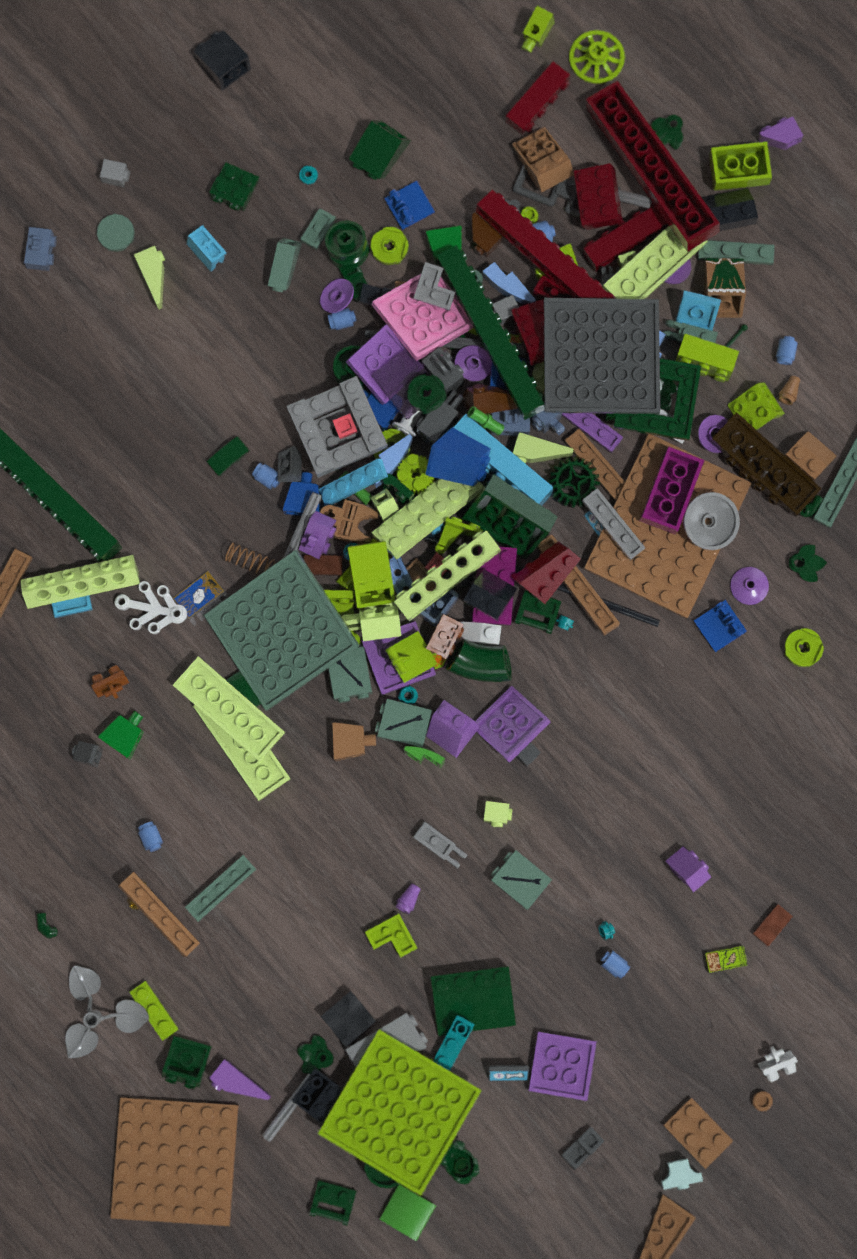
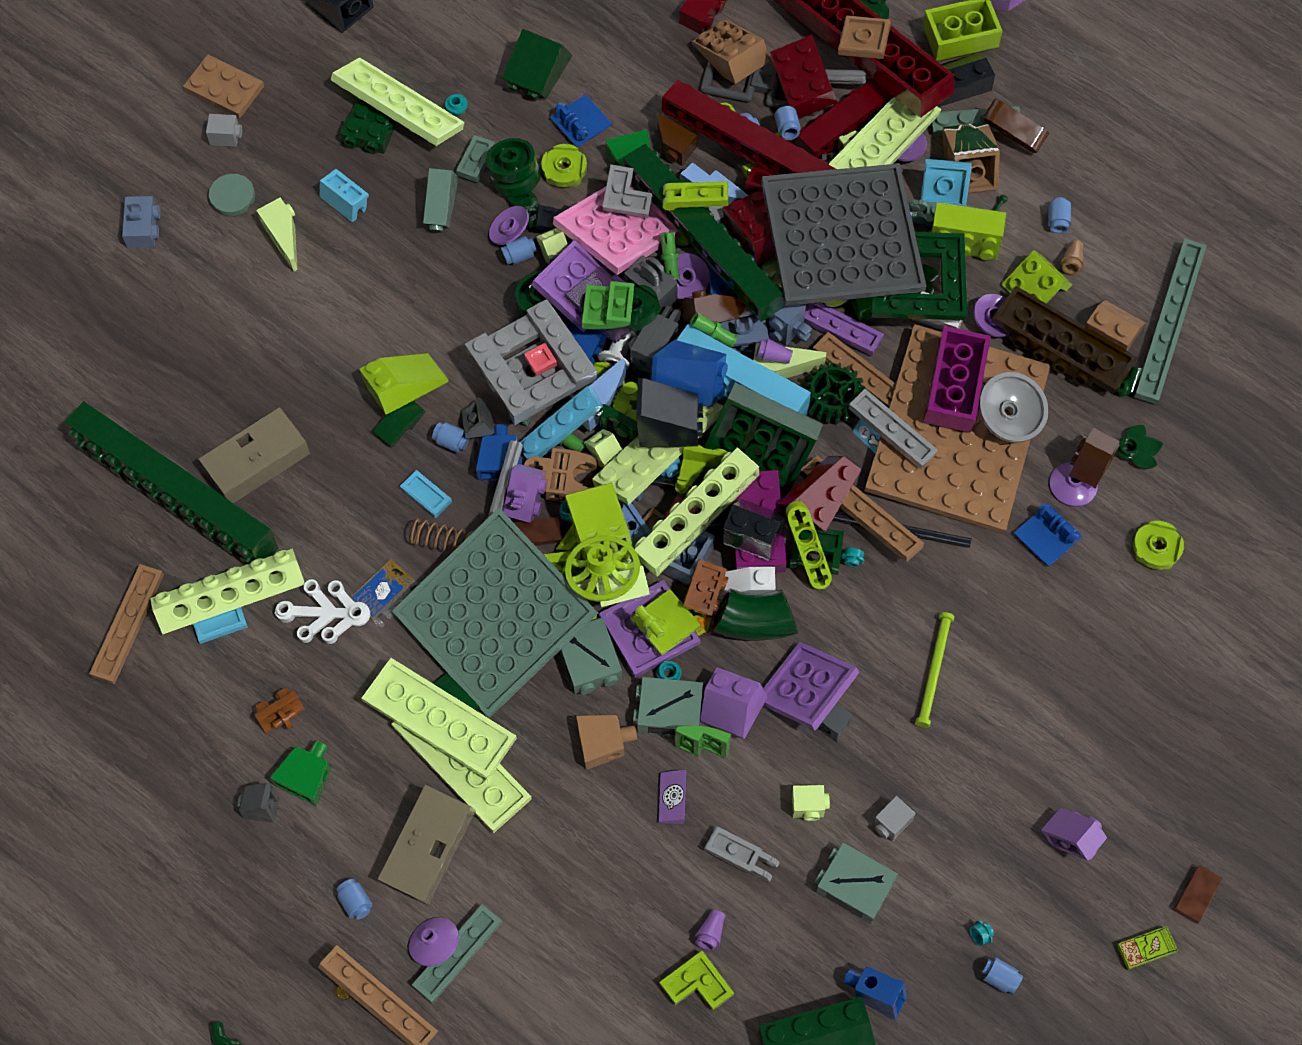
camera: 10 degrees left, 15 degrees down
none -> medium nougat plate [183,54,264,119]
none -> dark tan brick [199,407,310,503]
none -> yellowish green plate [331,58,465,146]
none -> lime slope [359,353,449,415]
none -> dark tan brick [378,785,476,905]
none -> medium azure tile [400,470,452,519]
none -> medium lavender dish [409,917,459,966]
none -> yellowish green brick [536,228,568,264]
none -> lime wheel [565,536,640,601]
none -> bright green slope [582,281,634,329]
none -> black slope [636,378,703,447]
none -> bright green pin [659,231,680,279]
none -> medium lavender slope [659,770,686,824]
none -> lime plate [663,181,729,211]
none -> medium lavender cone [756,338,793,364]
none -> medium blue brick [774,106,801,140]
none -> lime beam [786,501,832,589]
none -> medium nougat tile [838,16,891,59]
none -> blue torso [844,967,907,1021]
none -> light grey brick [874,796,916,842]
none -> lime bar [915,612,954,728]
none -> reddish brown beam [982,99,1049,154]
none -> reddish brown brick [1070,428,1120,488]

